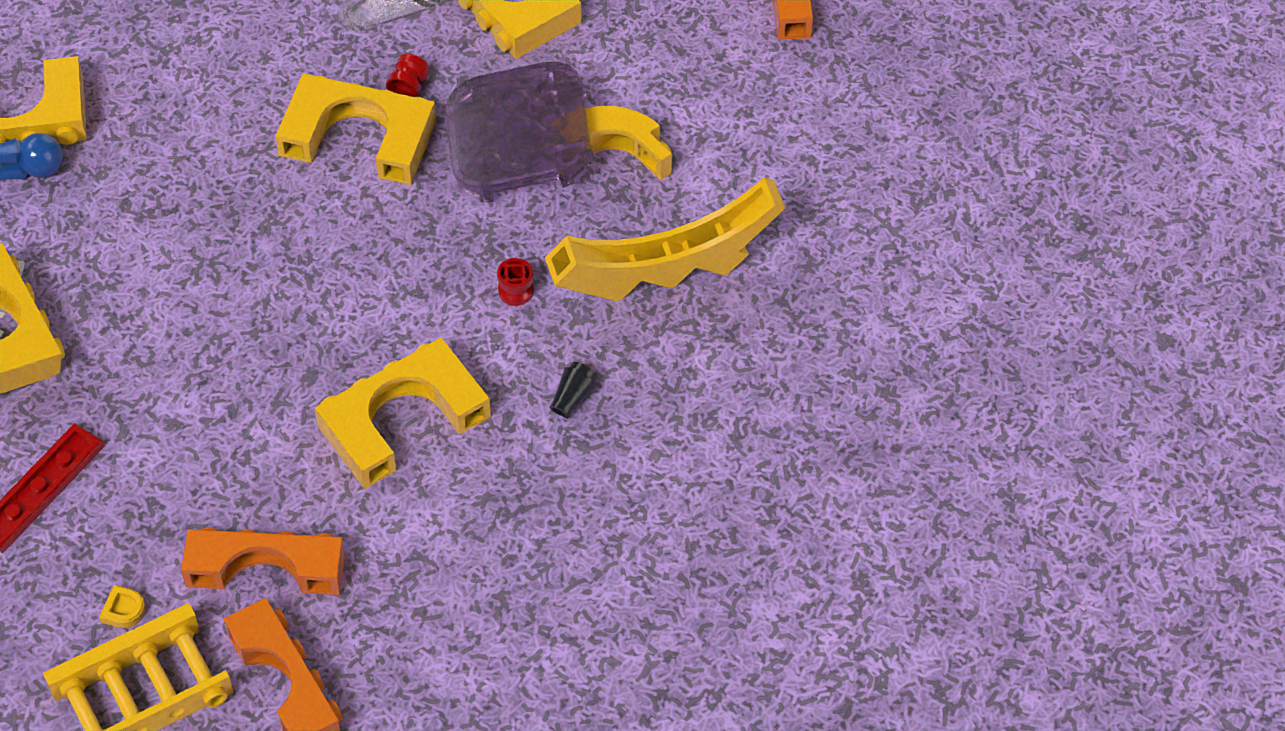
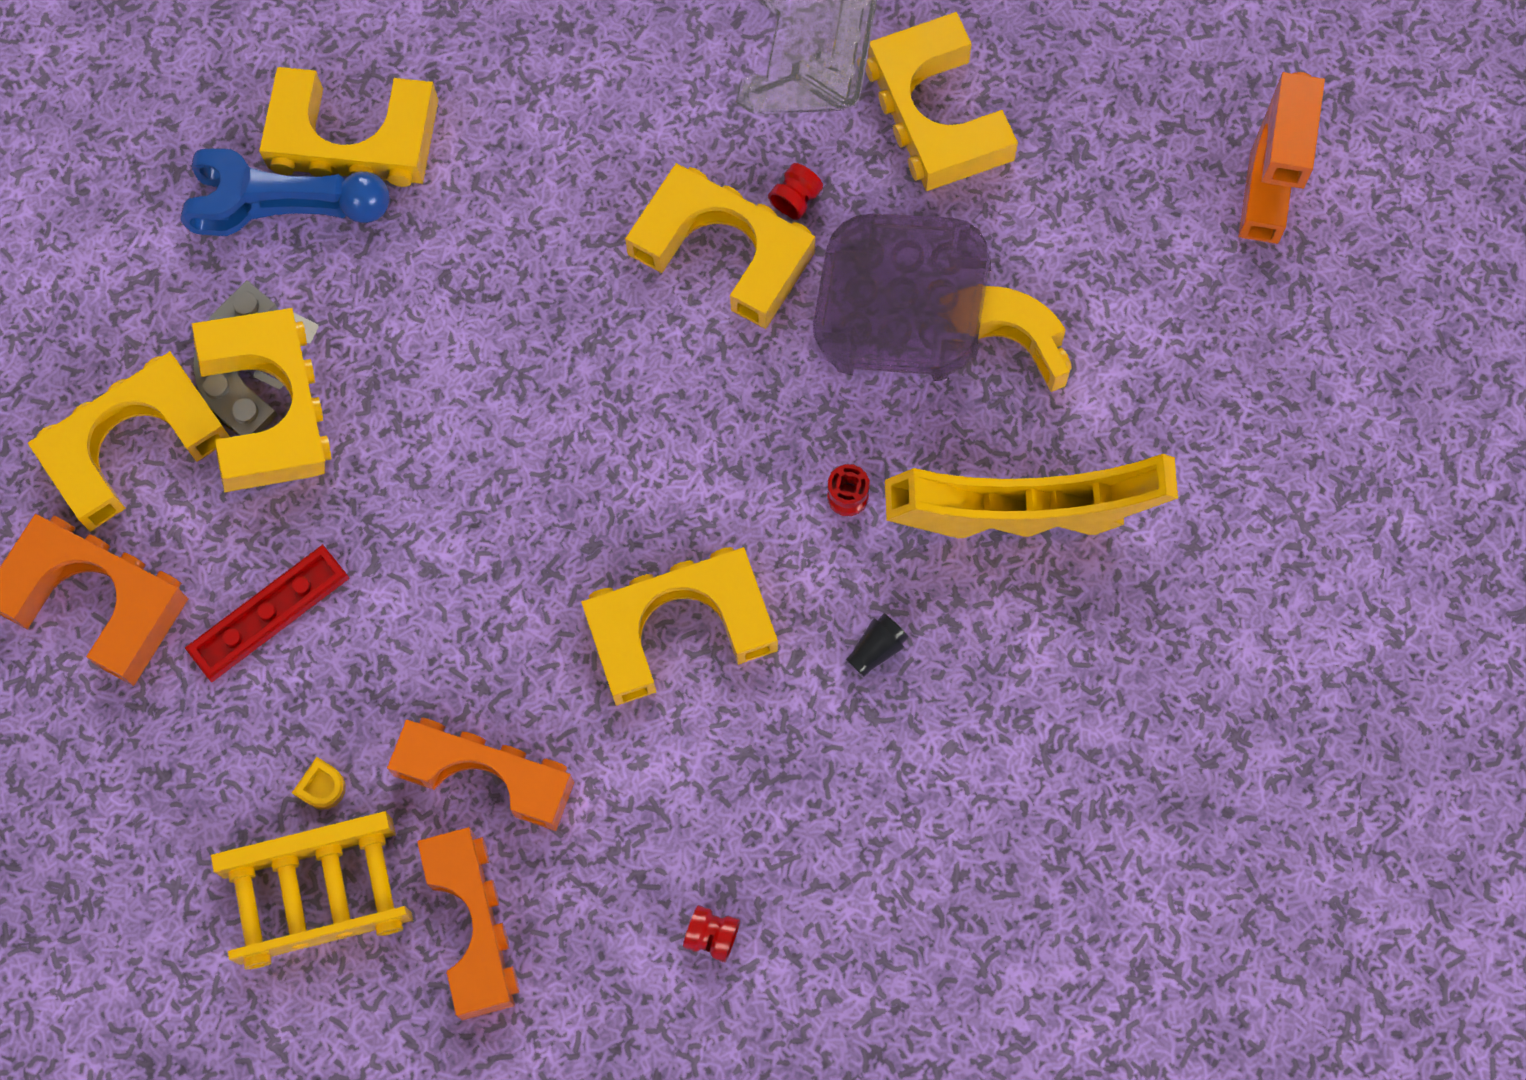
camera: 20 degrees right, 15 degrees up
none -> red wheel [683,905,740,963]

